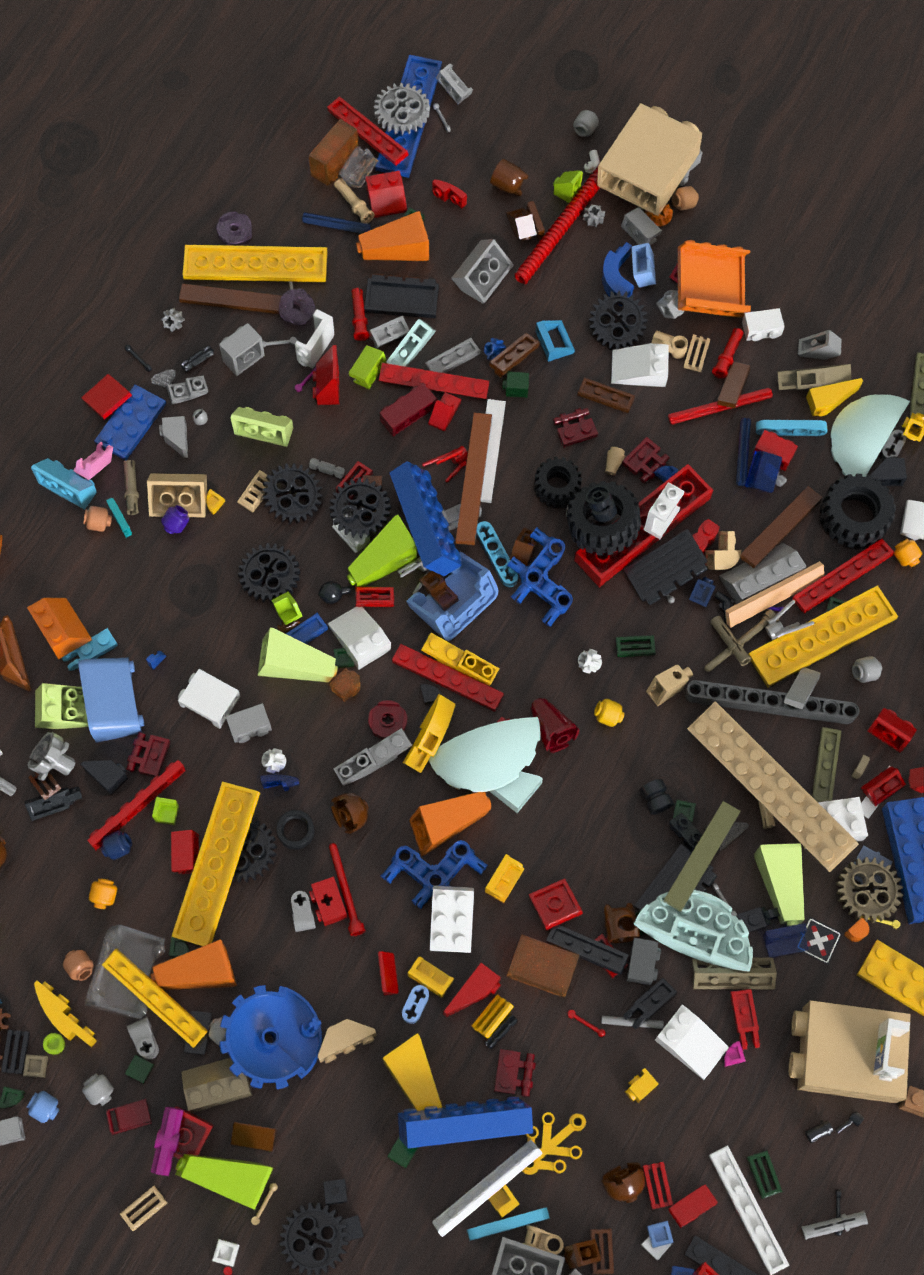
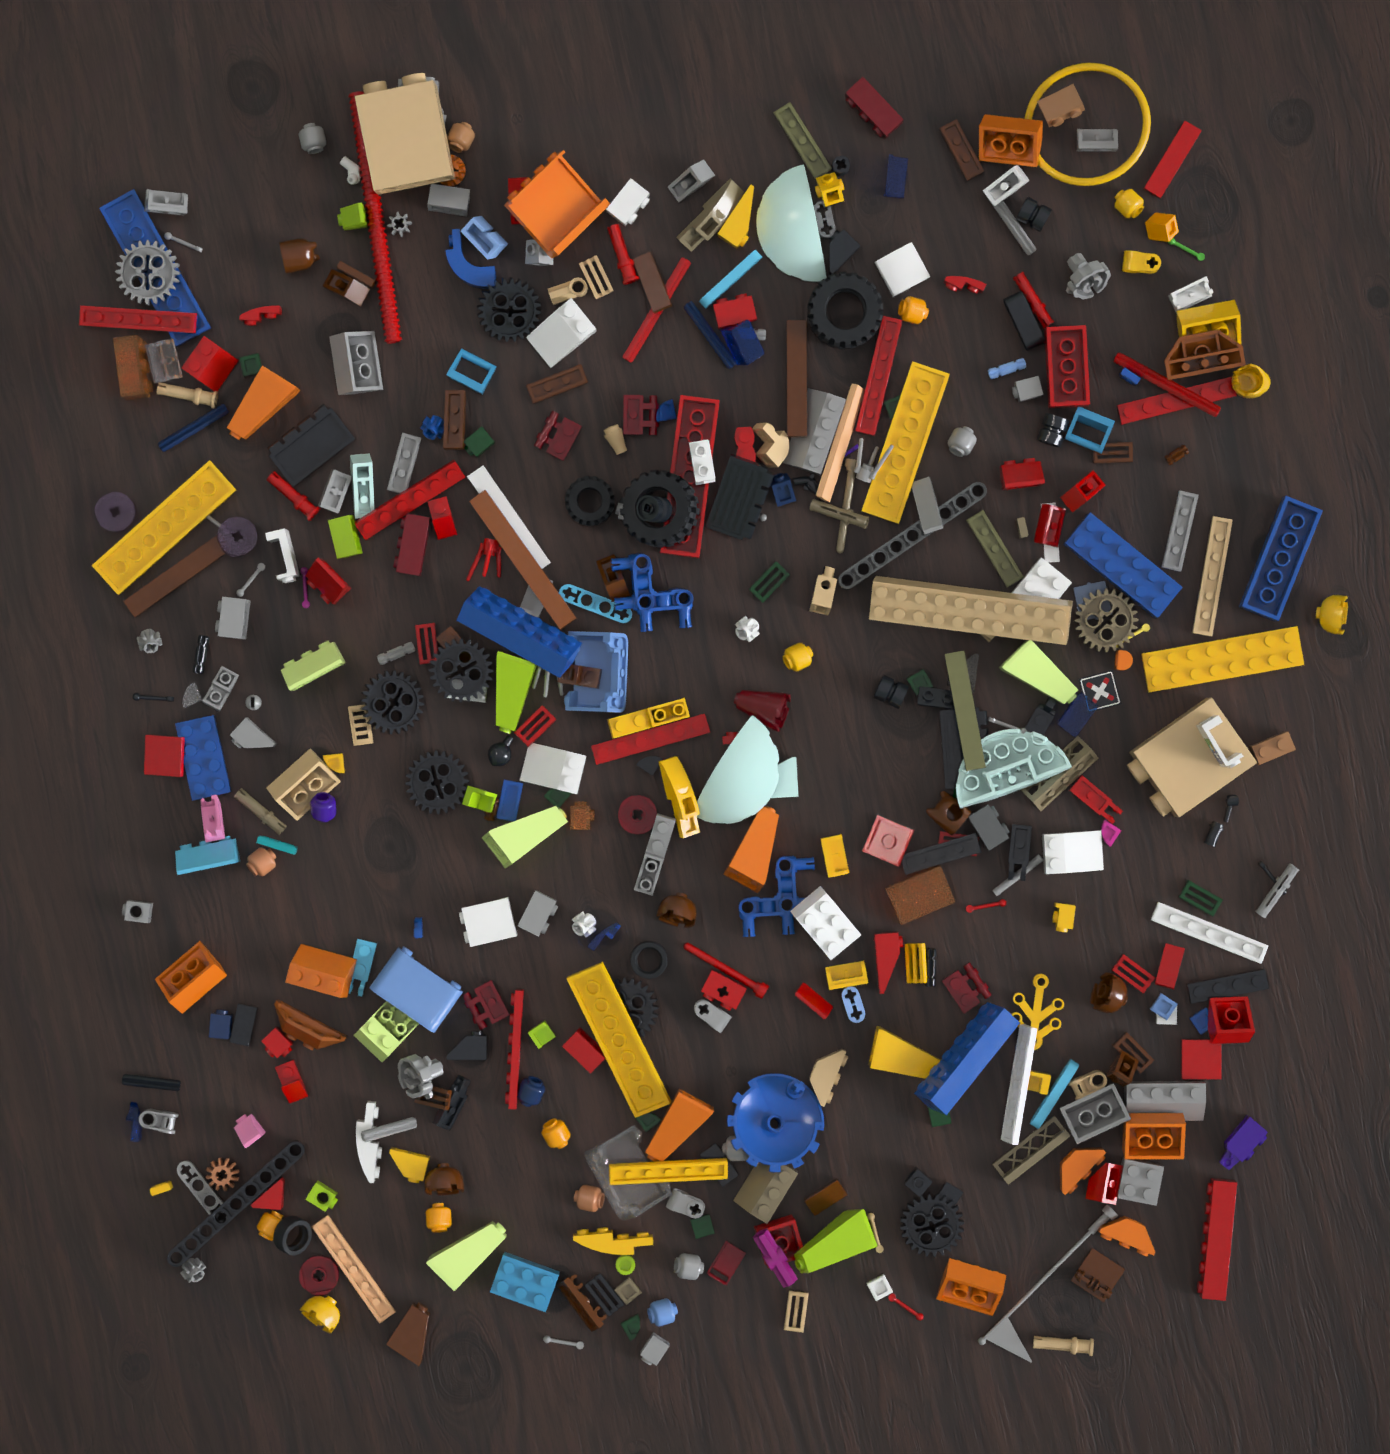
camera: 40 degrees left, 20 degrees up
none -> dark tan fence [992,1116,1070,1185]

